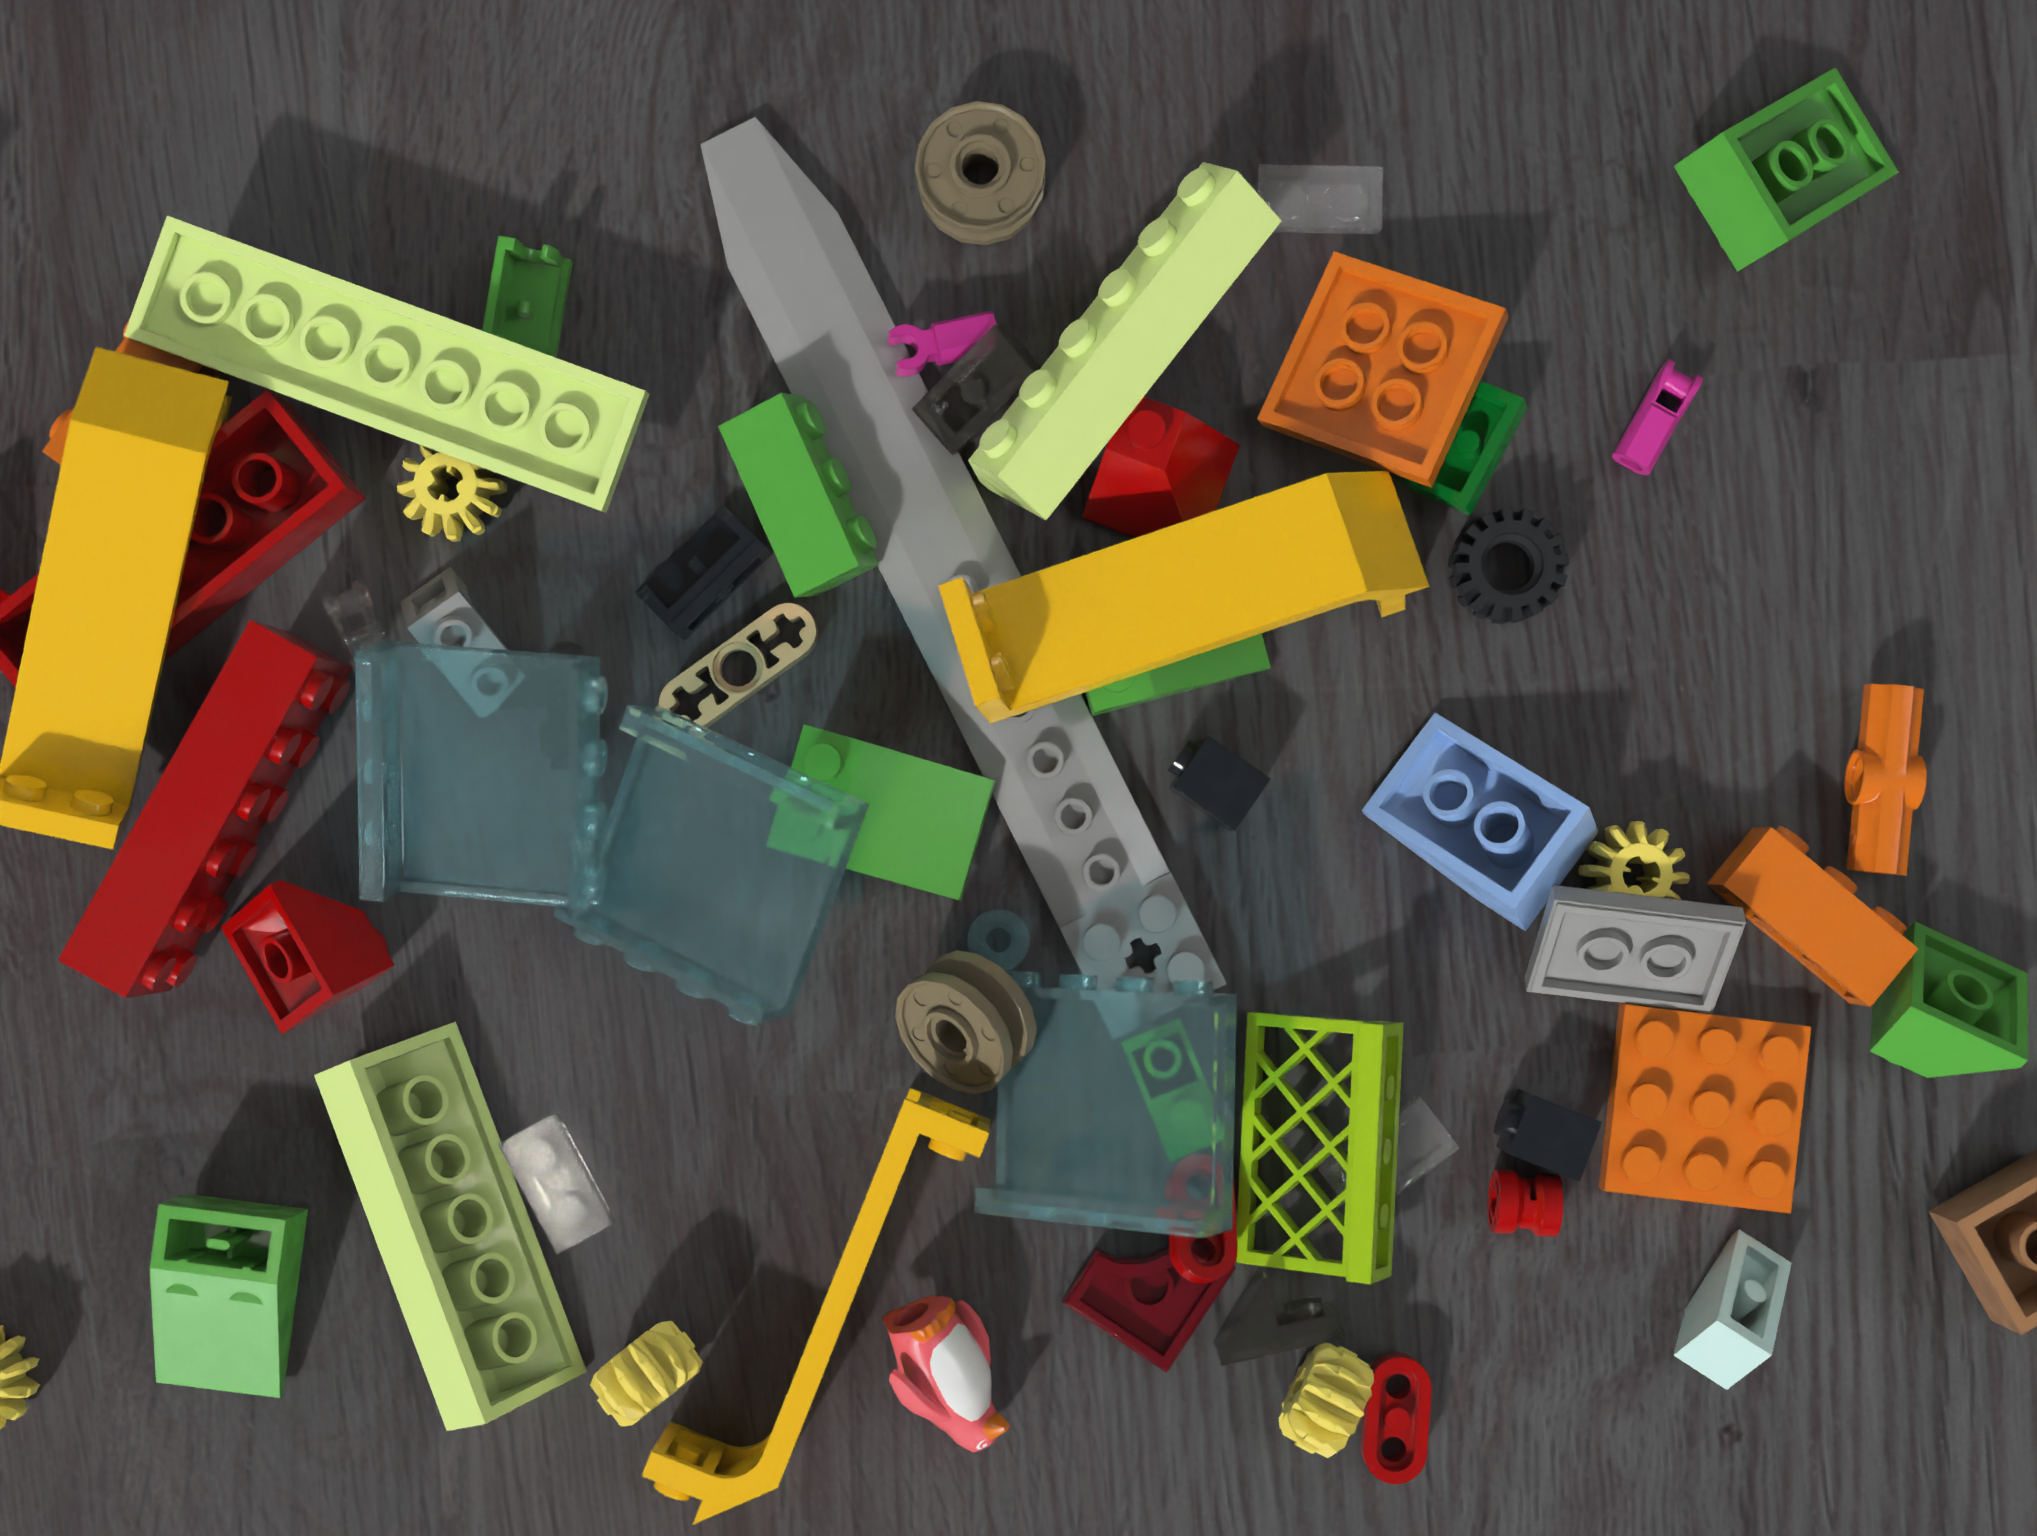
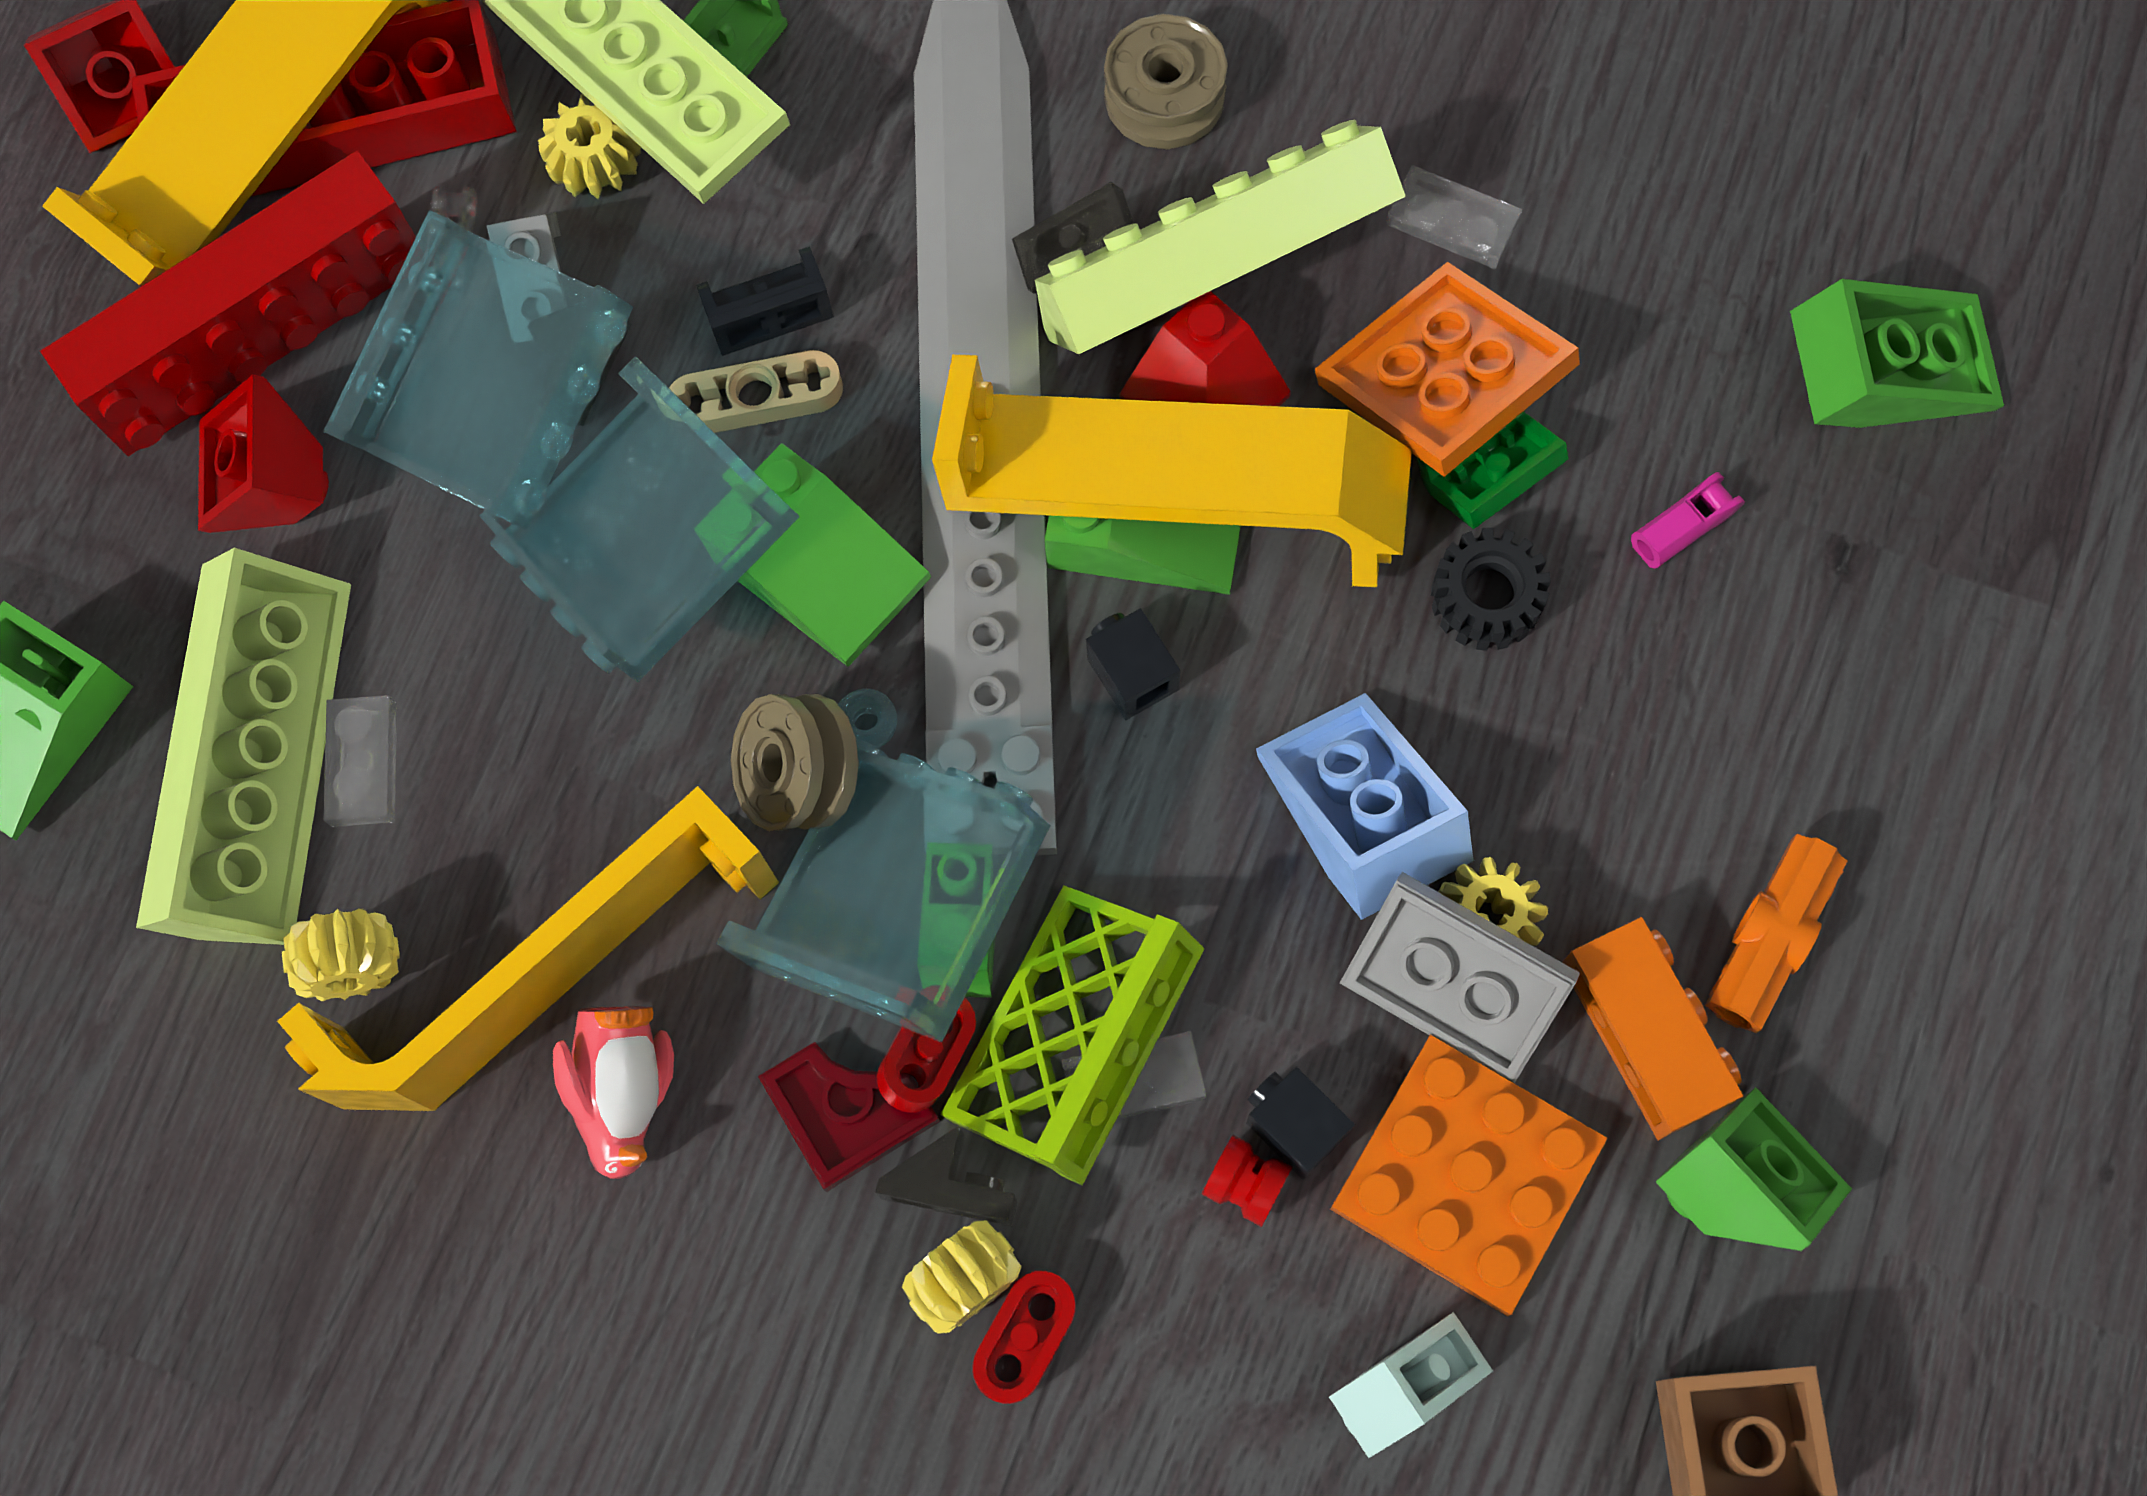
camera: 30 degrees right, 15 degrees down
bright green brick [718,393,879,598] -> none
dark pink bar [887,311,1001,377] -> none

